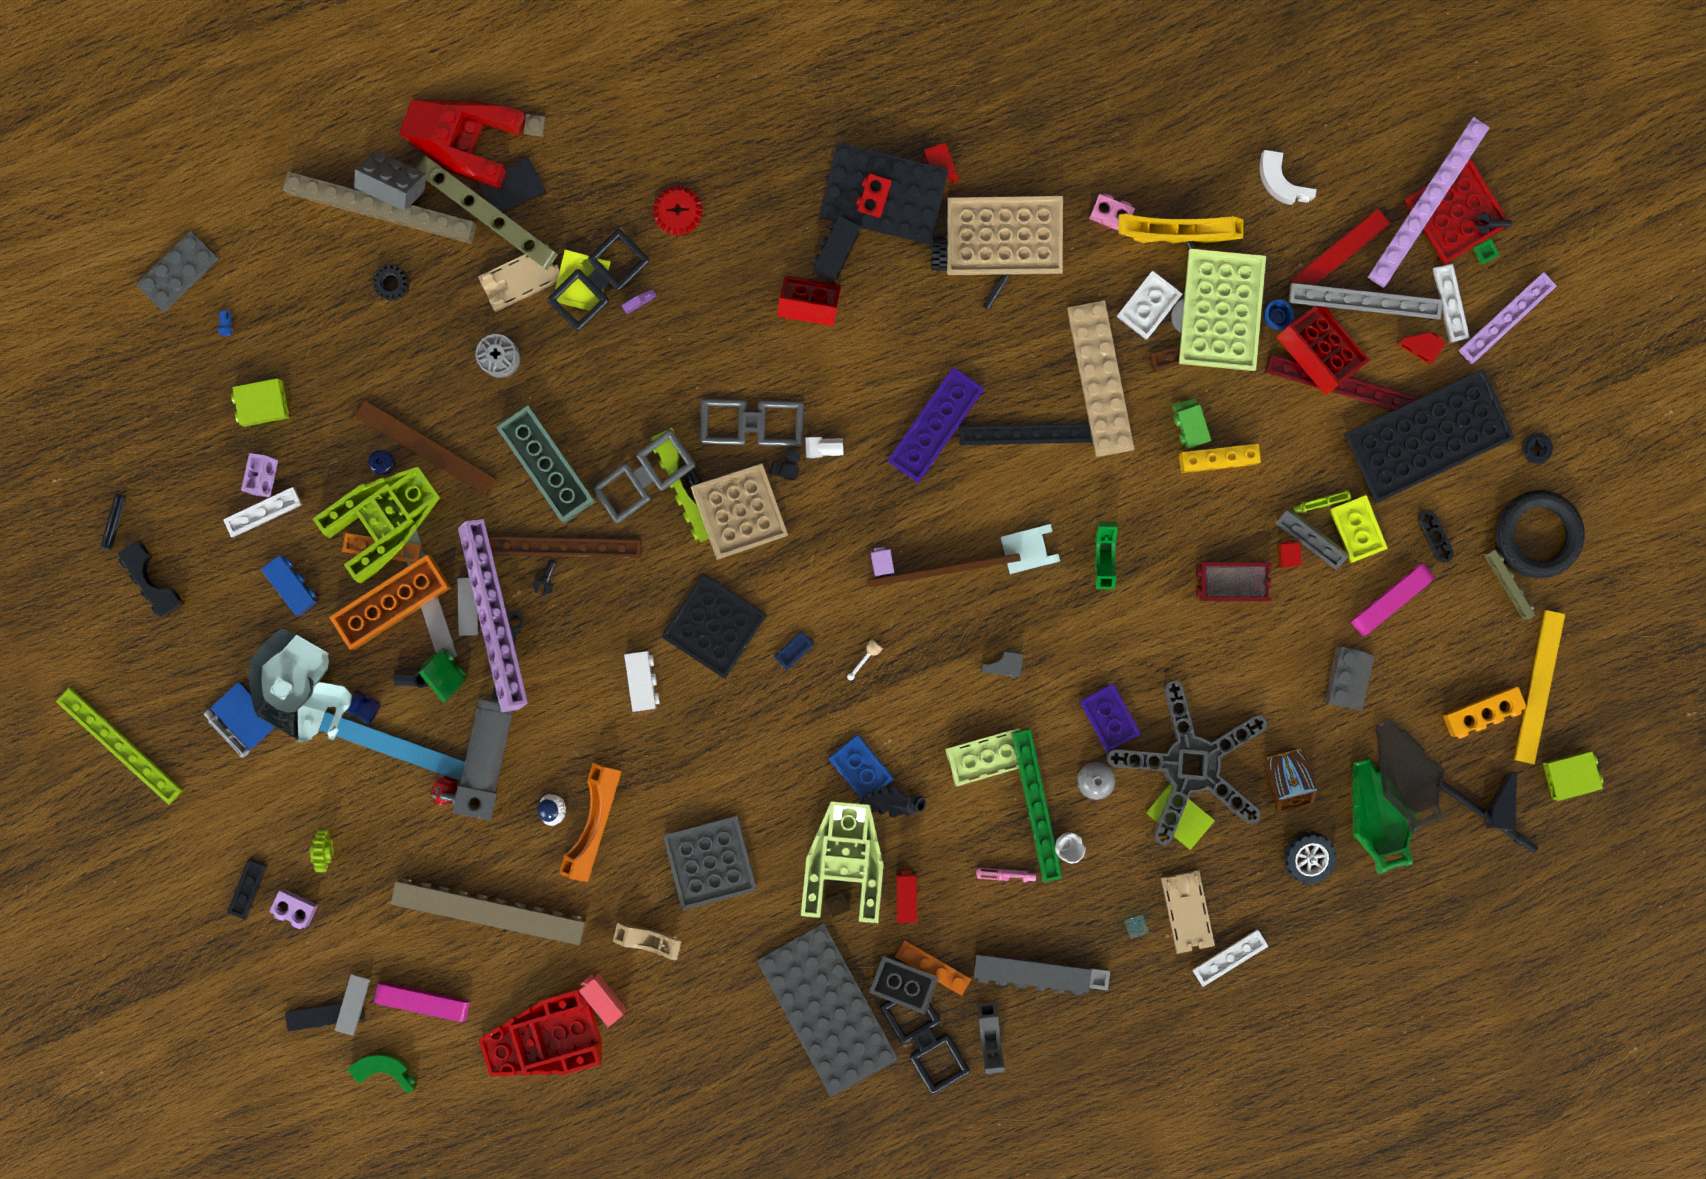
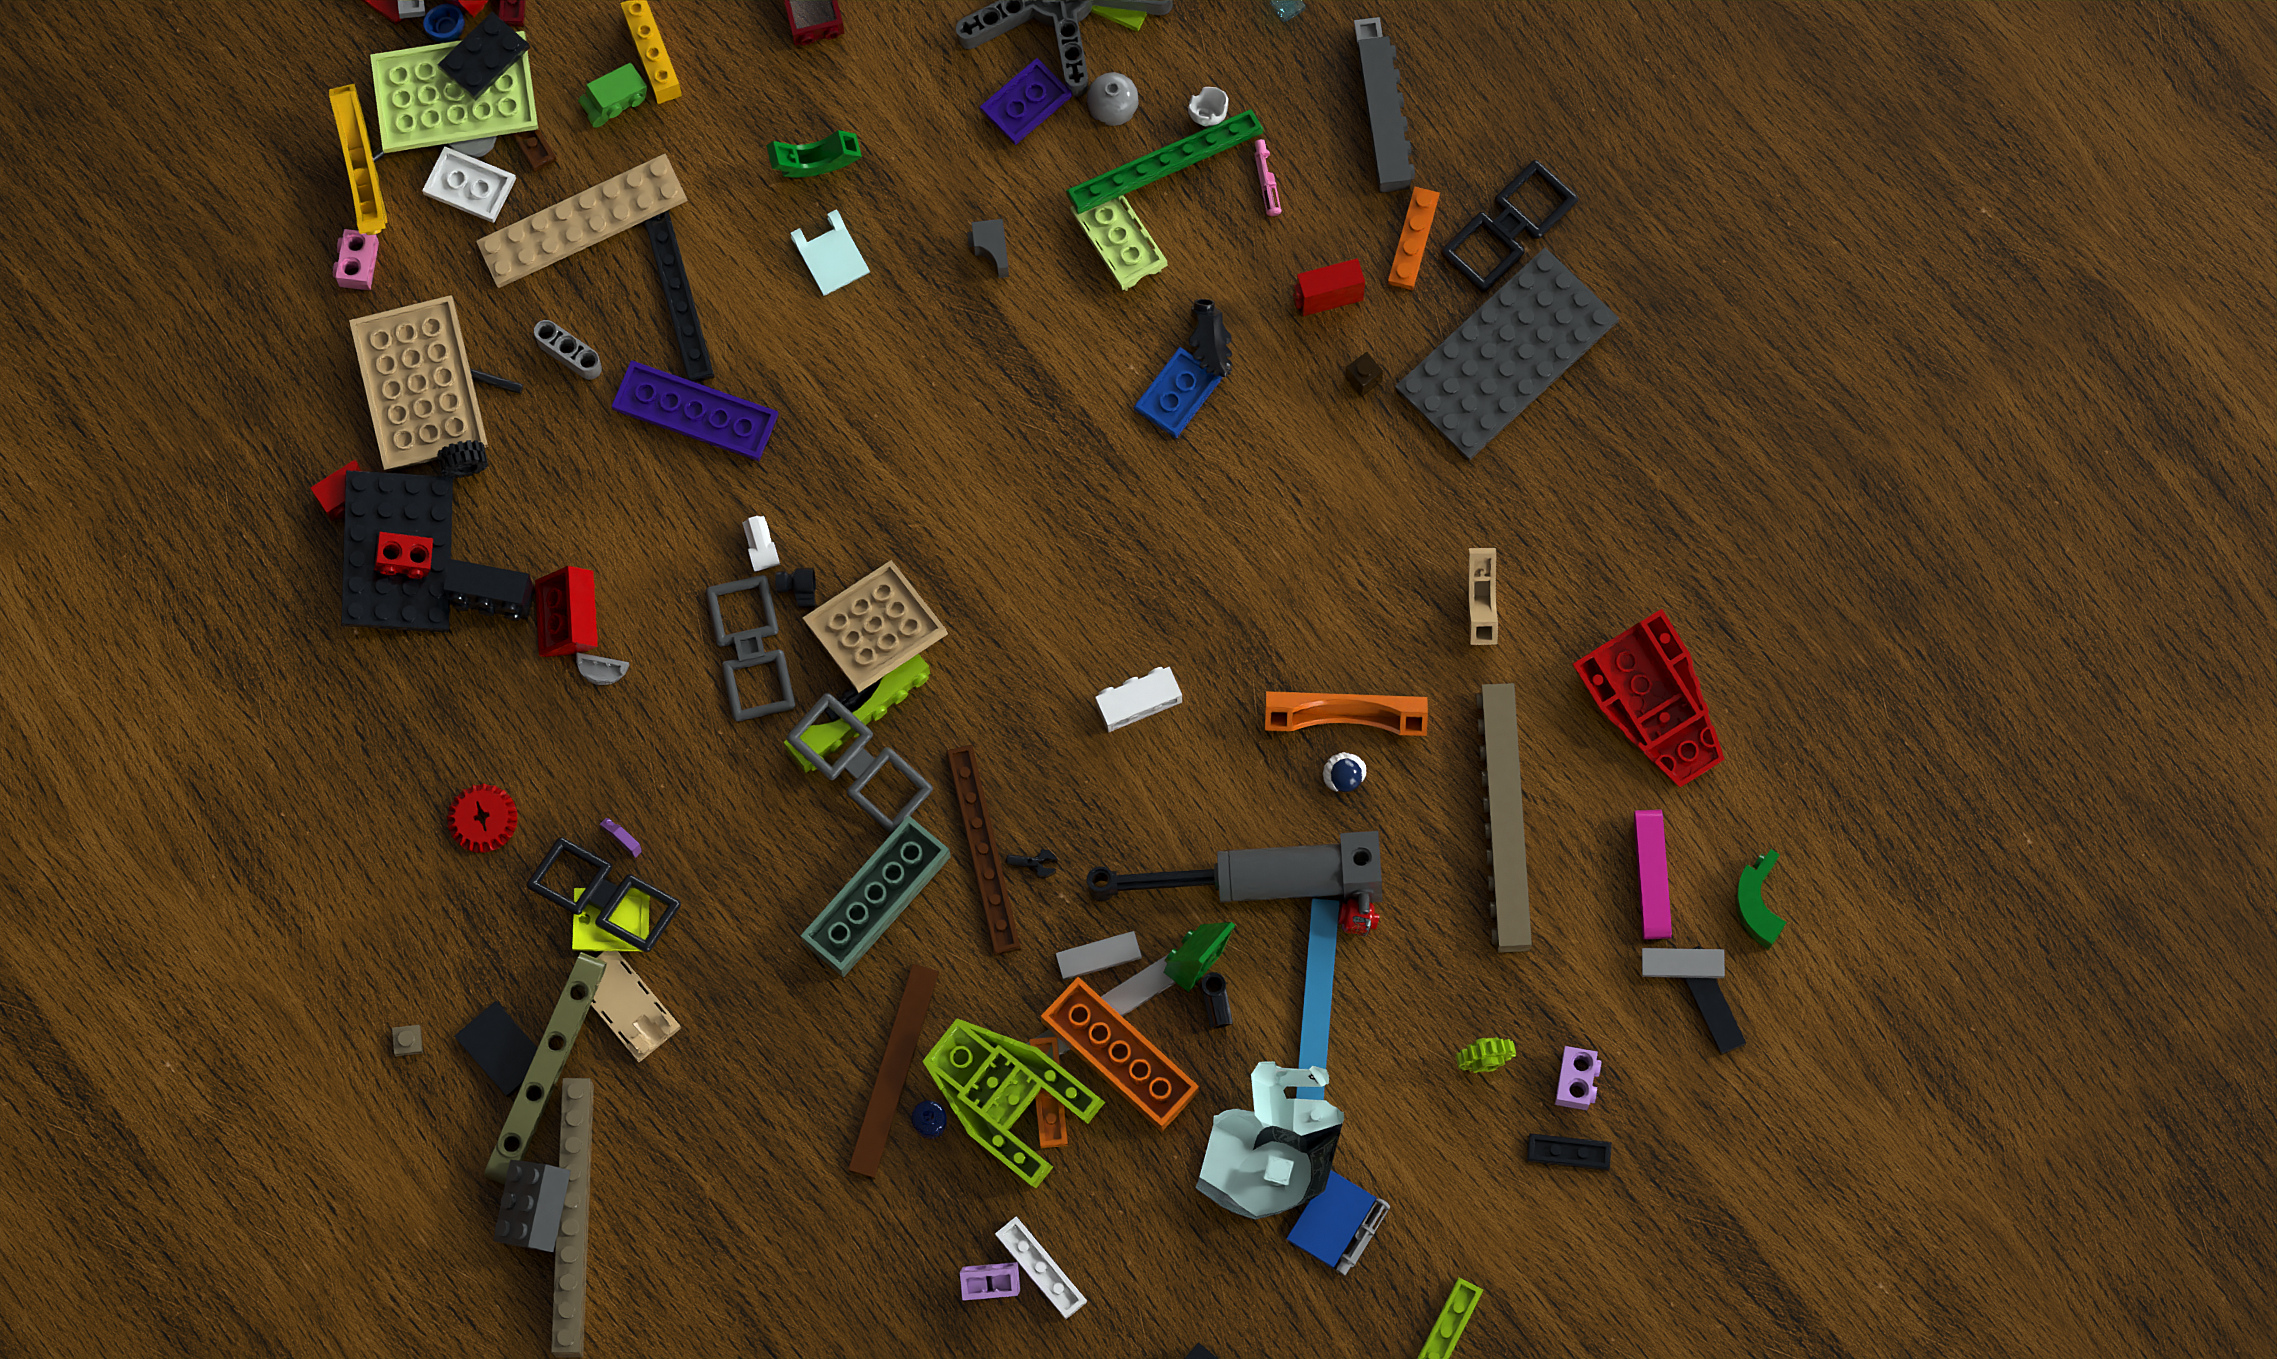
camera: 100 degrees left, 15 degrees down
lime brick [231,378,289,427] -> none
blue brick [261,556,318,616] -> none
clear blue wheel [345,690,381,724] -> none
black tyre [372,265,410,301] -> none
red wedge [399,99,526,189] -> none
lavender brick [458,519,528,712] -> none
light grey wheel [475,334,521,378] -> none
coral brick [579,973,627,1027] -> none
black tile [661,573,767,679] -> none
dark grey plate [663,815,757,910] -> none
dark blue tile [774,631,815,670] -> none
yellowish green wedge [801,801,884,923] -> none
hinge [847,639,883,680] -> none
reddish brown tile [868,553,1021,588] -> none
dark grey brick [869,956,939,1015] -> none
lavender brick [871,547,894,577] -> none
dark grey arch [977,1002,1005,1074] -> none
white arch [1259,150,1316,205] -> none
none -> black plate [437,12,530,101]
none -> light grey beam [534,320,602,380]
none -> light grey tile [576,653,629,685]

